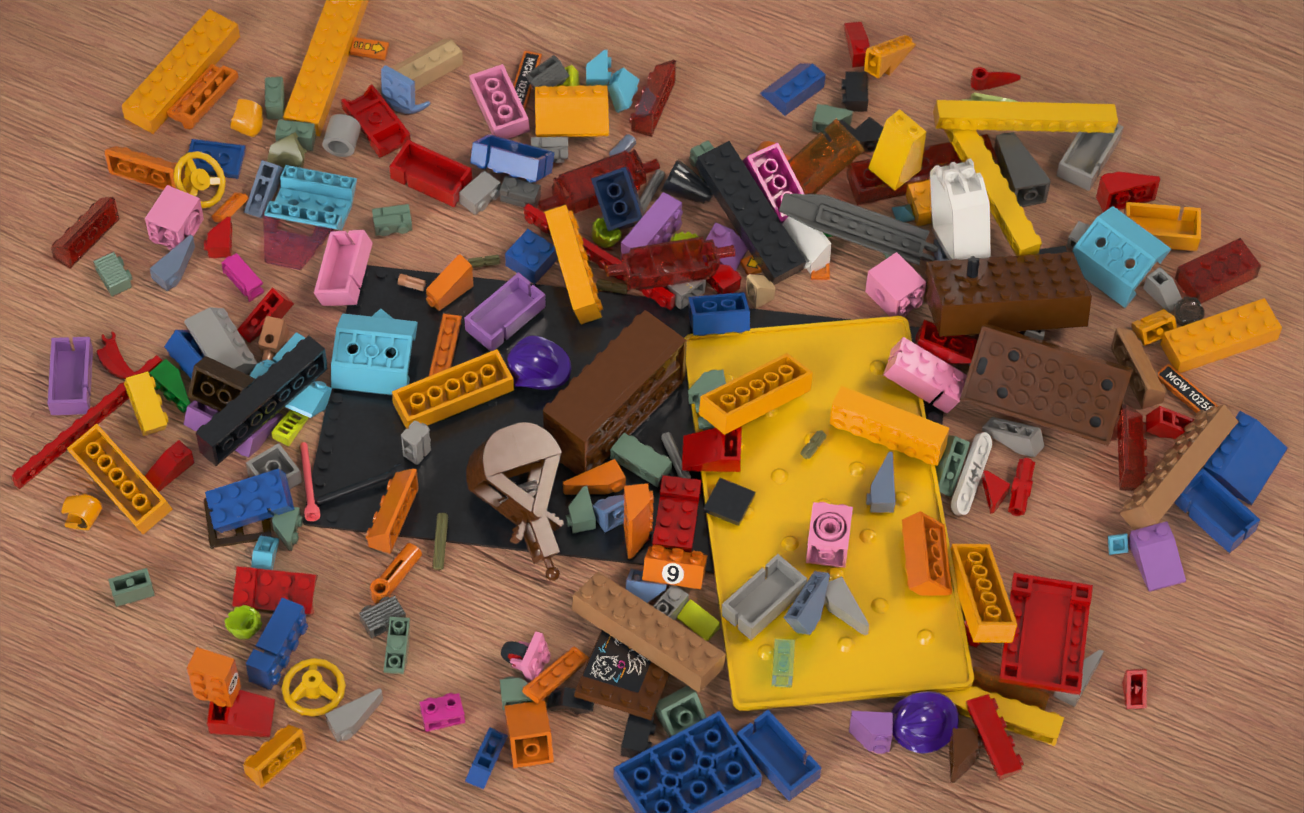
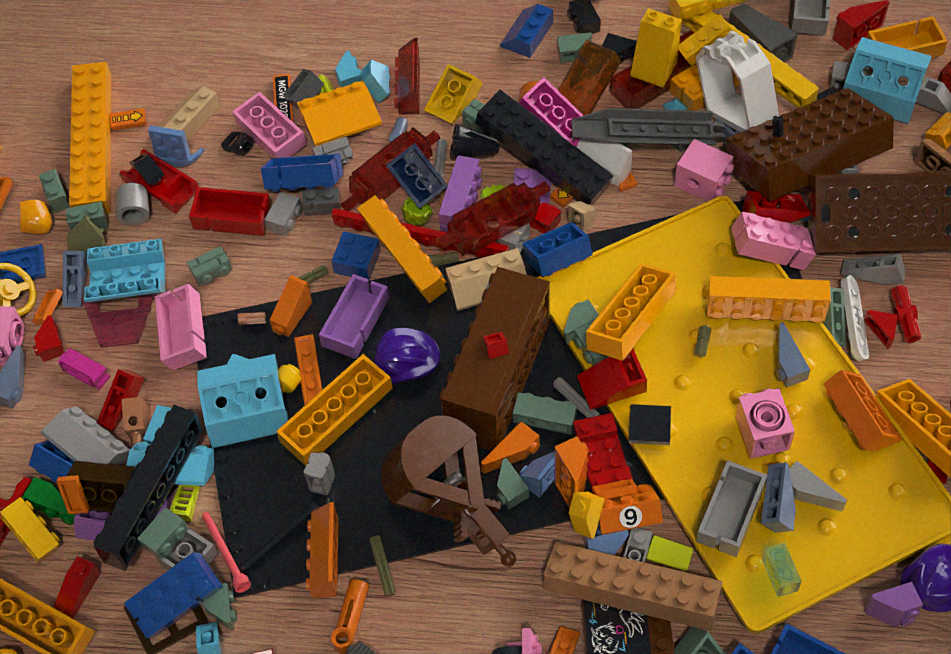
camera: 15 degrees left, 0 degrees up
none -> orange tile [56,475,90,514]
none -> black slope [129,153,164,185]
none -> sand green brick [137,507,189,560]
none -> black piece [221,132,253,155]
none -> yellow head [278,364,302,394]
none -> yellow slope [424,64,483,124]
none -> tan slope [445,248,526,311]
none -> red slope [482,332,509,359]
none -> yellow slope [569,492,605,539]
none -> orange tile [592,479,638,500]
none -> yellow brick [679,14,732,66]

